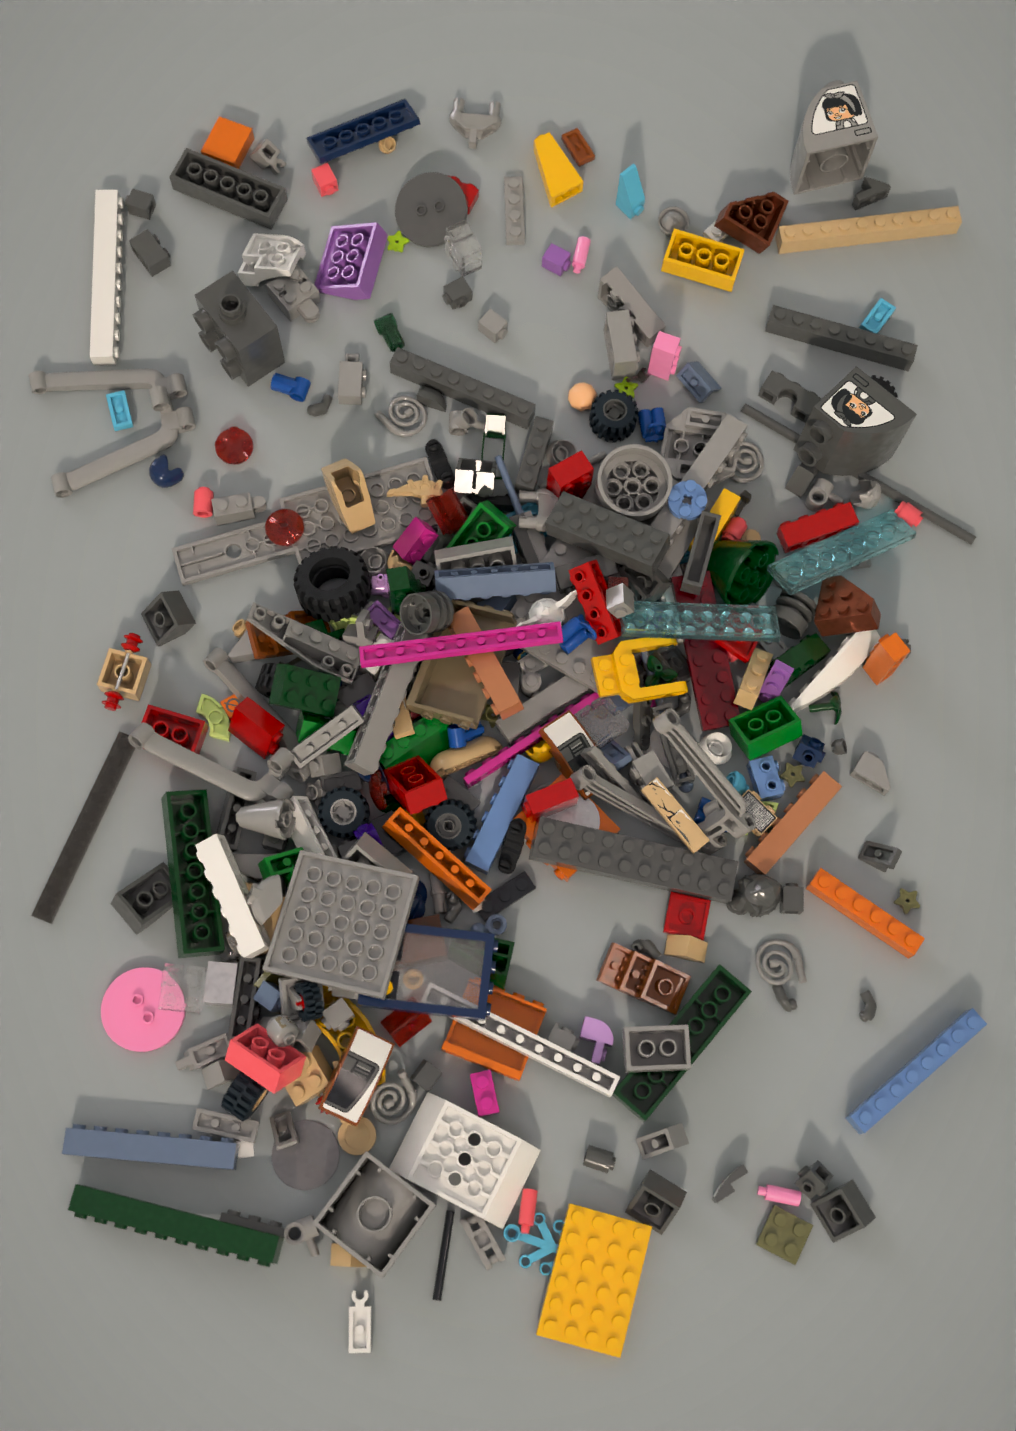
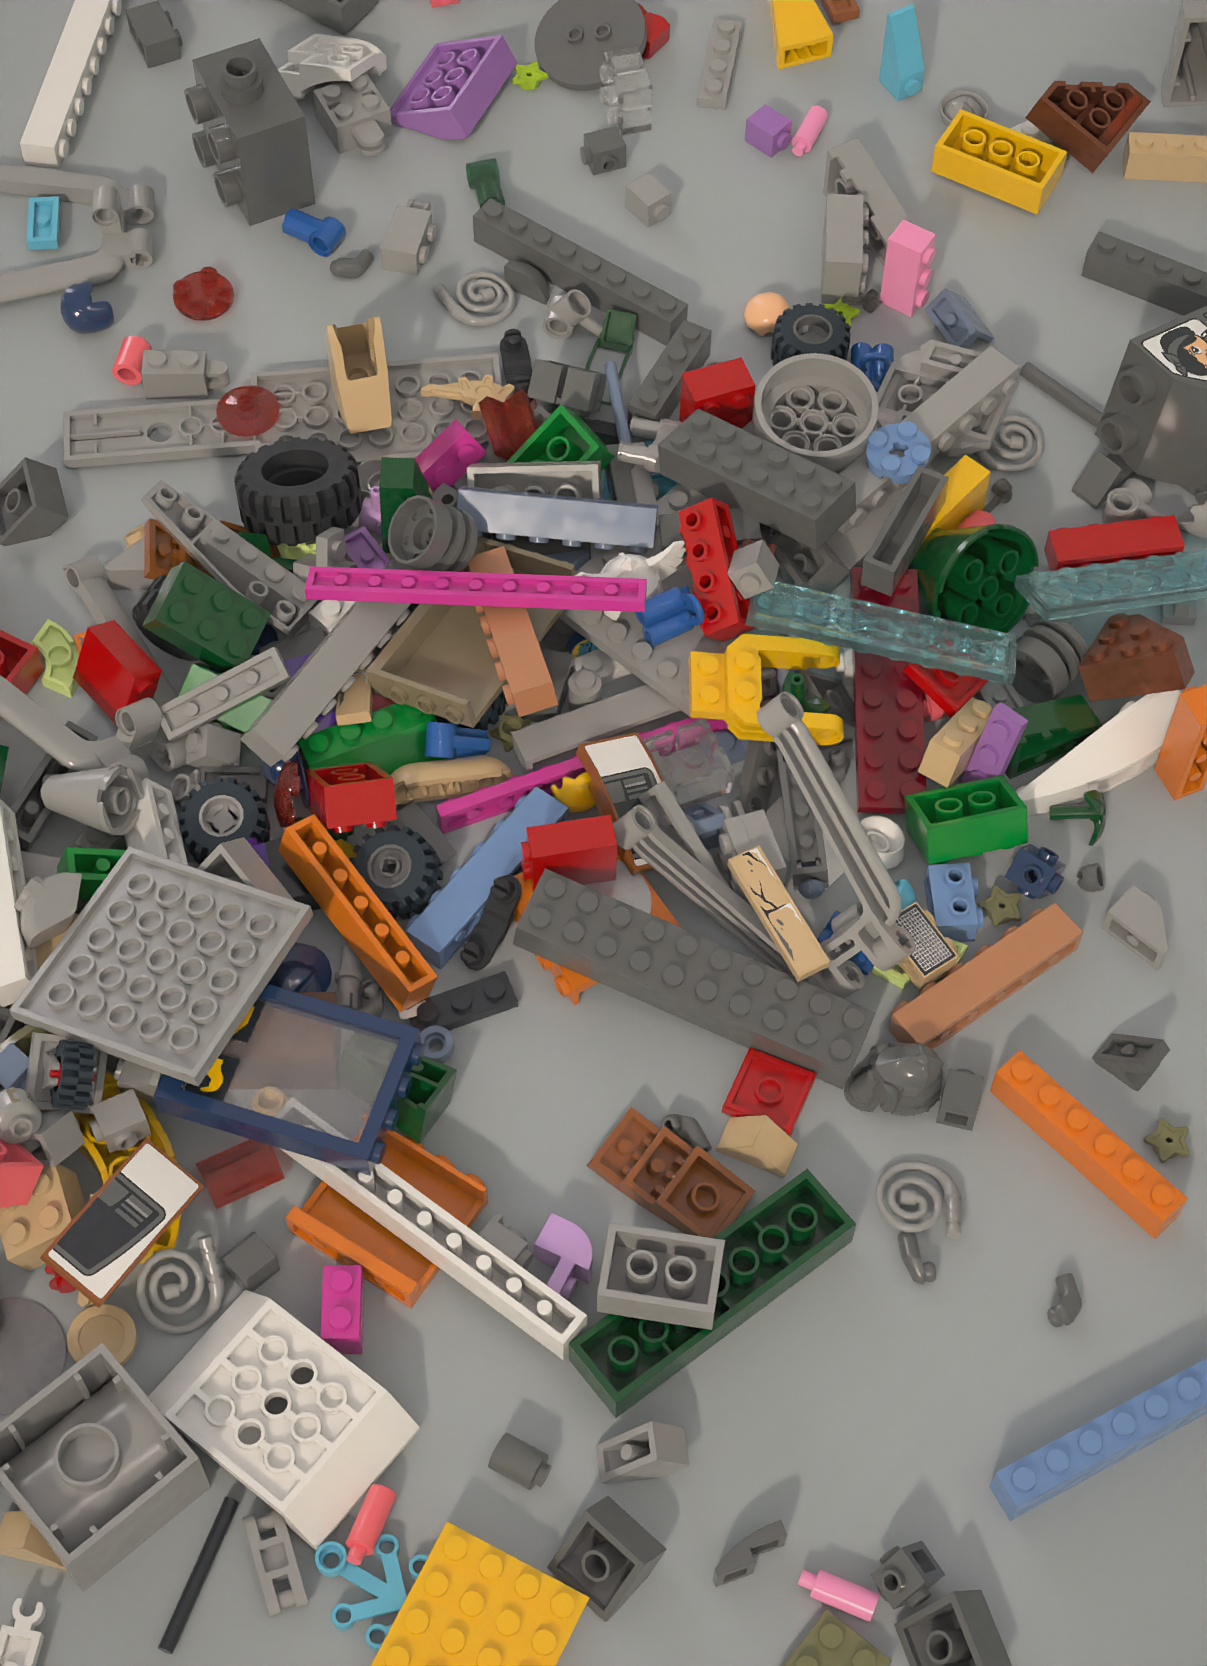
camera: 15 degrees right, 15 degrees down
dark grey arch [758,370,821,423] -> none

